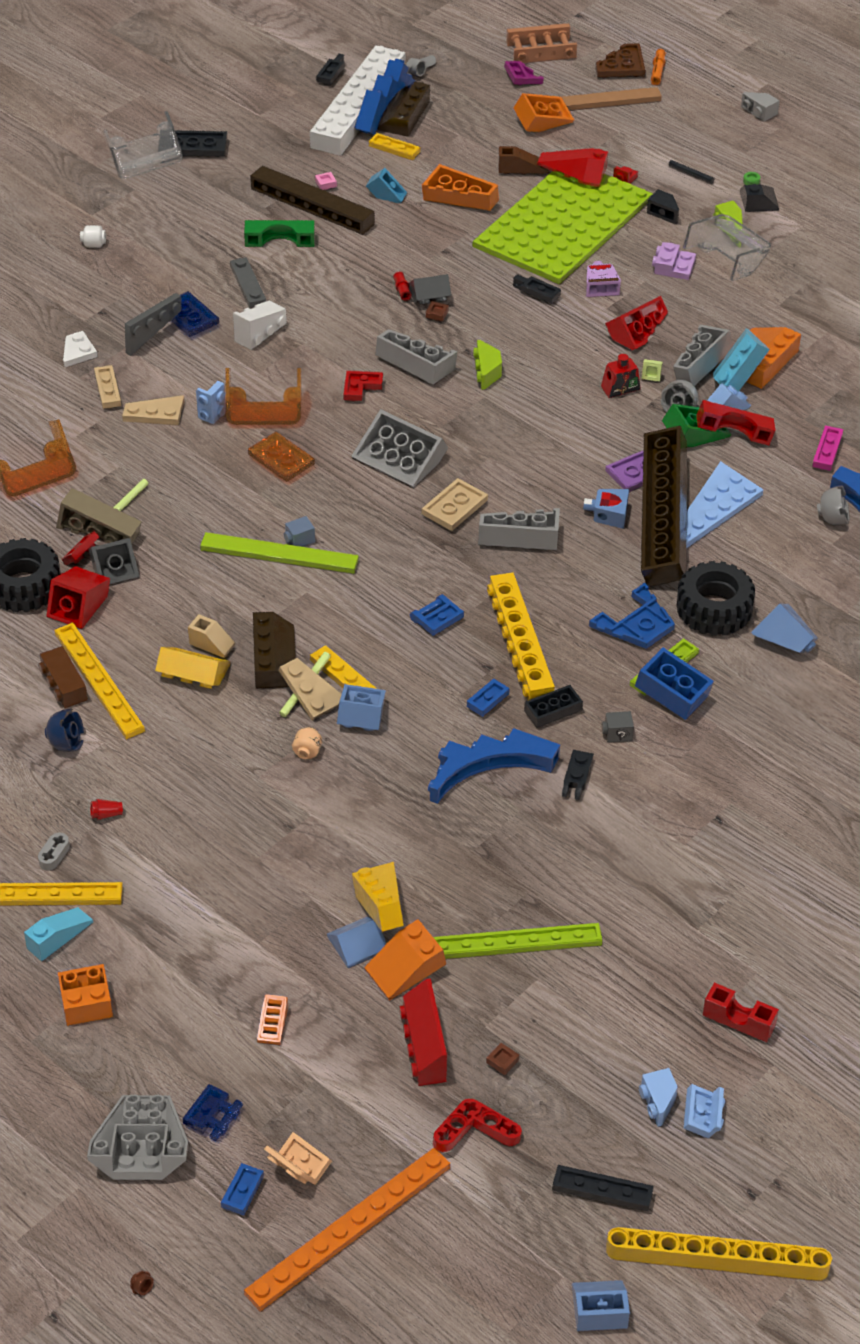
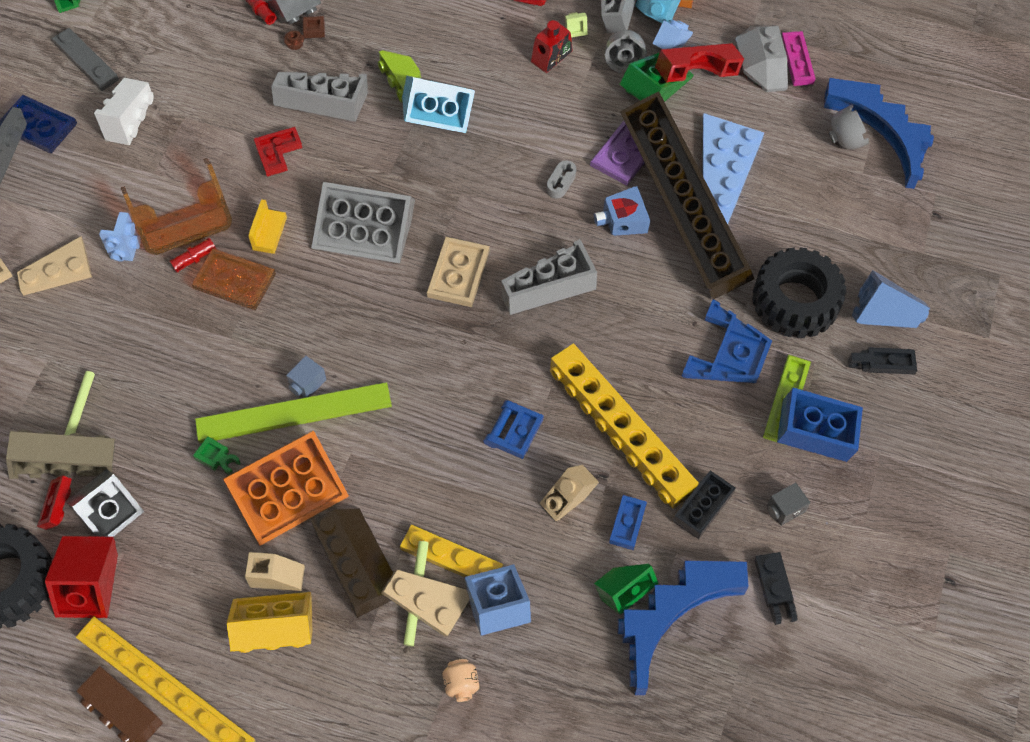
camera: 25 degrees left, 15 degrees up
none -> red pin [169,237,217,273]
none -> green plate [193,436,241,475]
none -> orange slope [222,431,349,546]
none -> yellow panel [249,199,287,254]
none -> copper plate [284,30,304,50]
none -> medium azure slope [402,75,475,133]
none -> tan slope [540,465,599,521]
none -> light grey beam [547,160,576,199]
none -> green slope [594,563,659,615]
none -> light grey wedge [735,25,788,92]
none -> black hinge [848,347,917,375]

